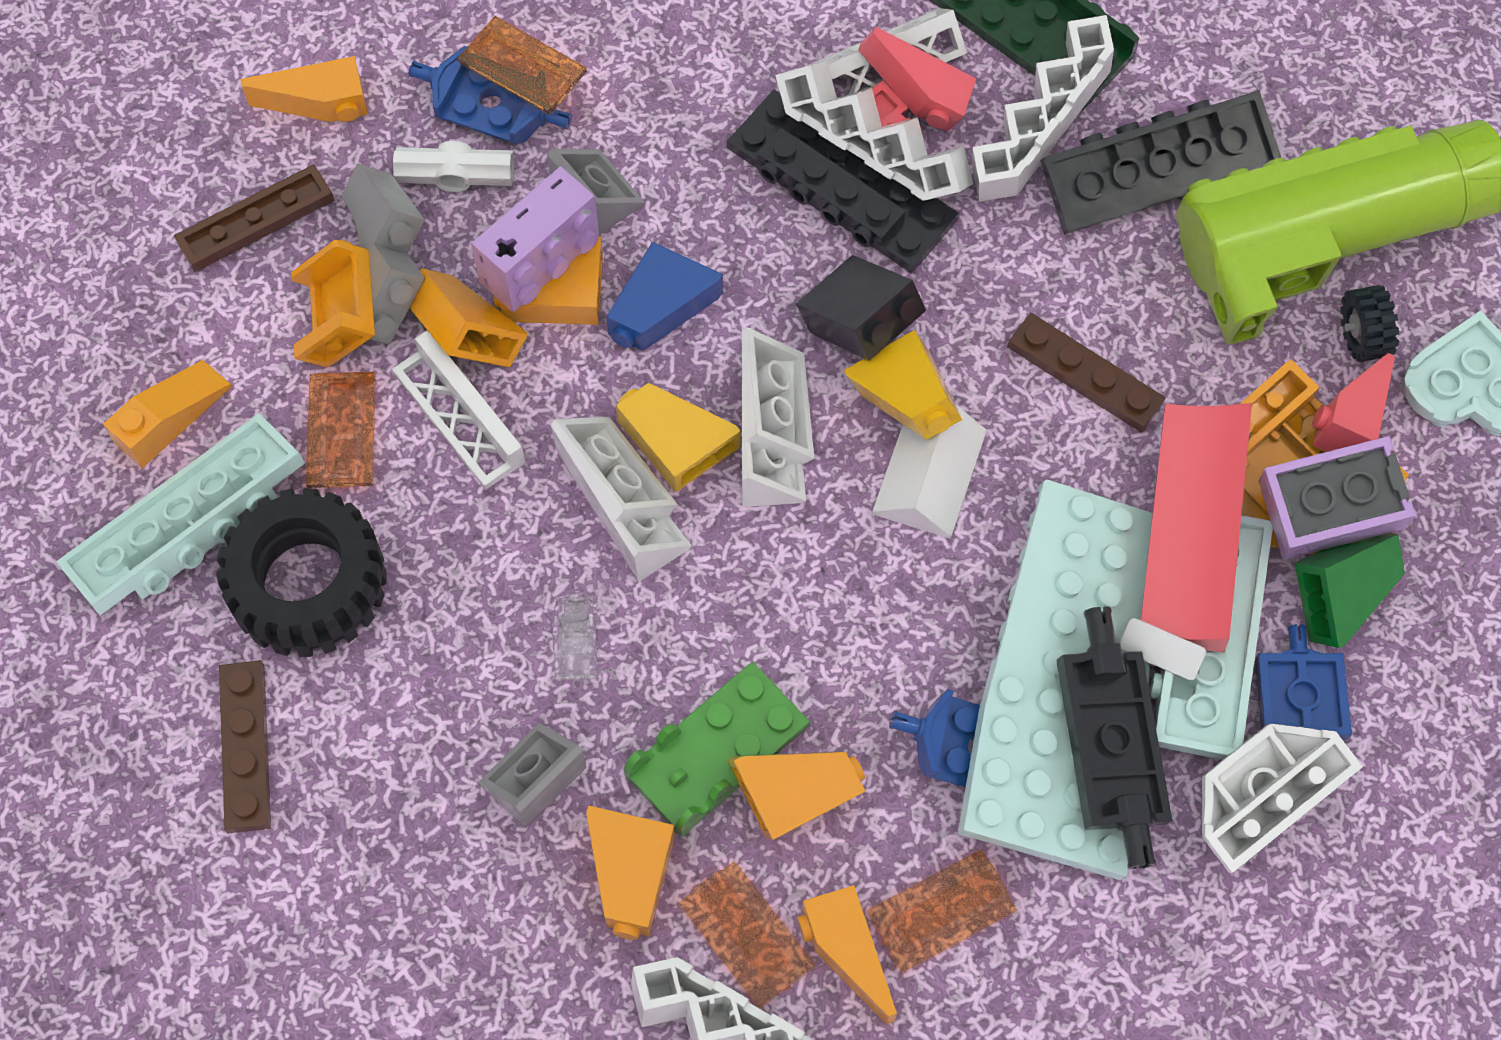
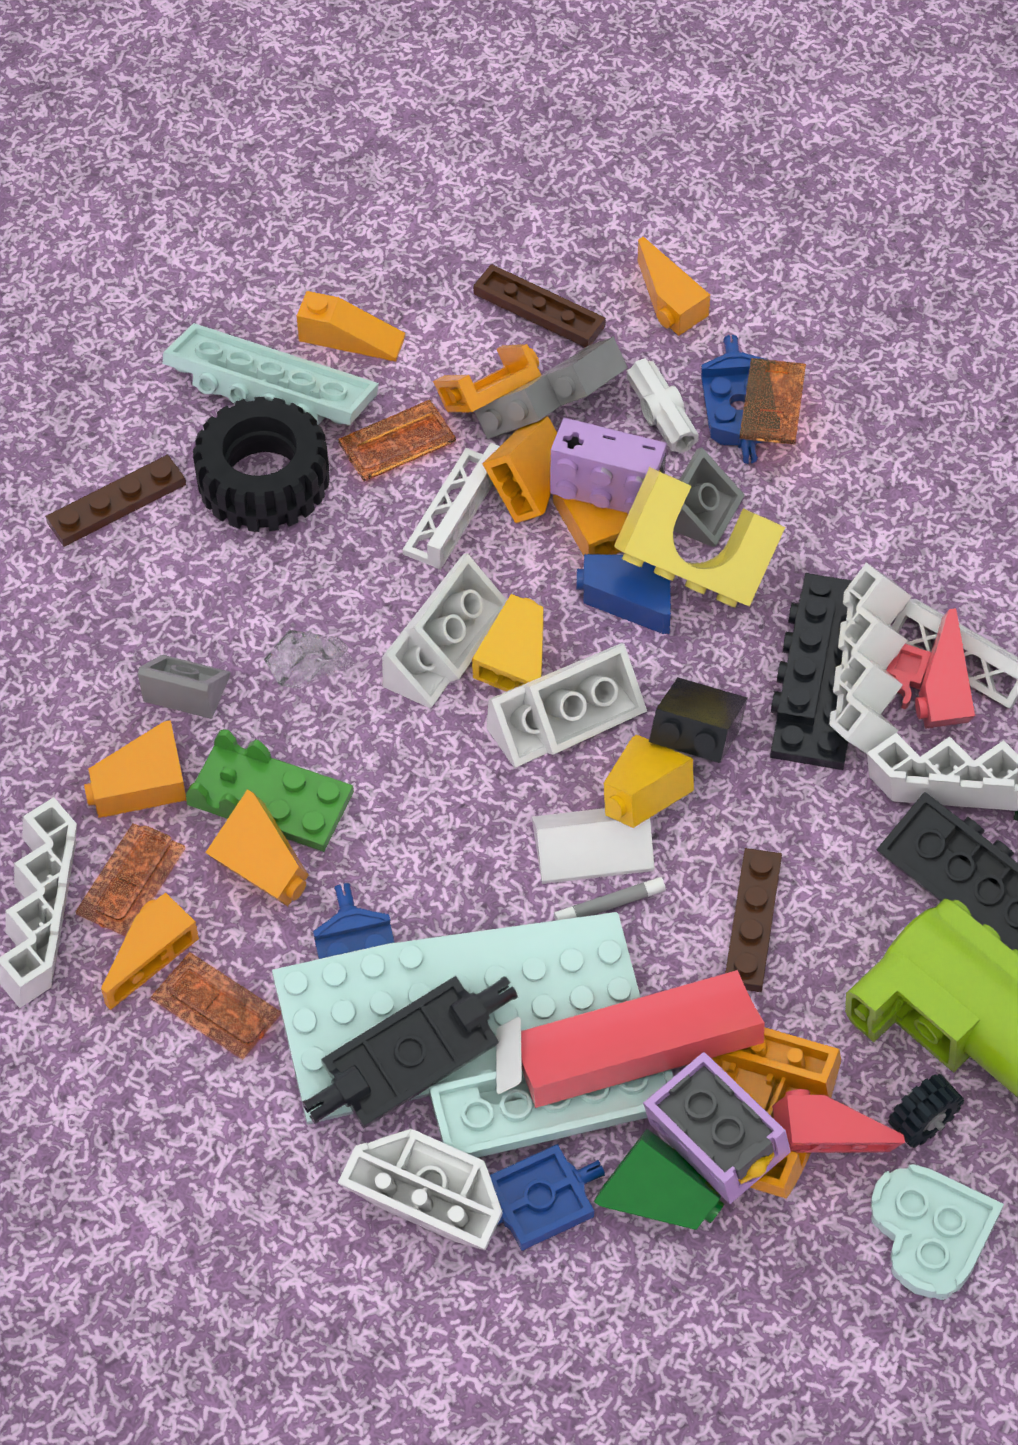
camera: 65 degrees right, 10 degrees down
none -> light grey bar [554,877,666,920]
none -> light yellow arch [614,467,786,608]

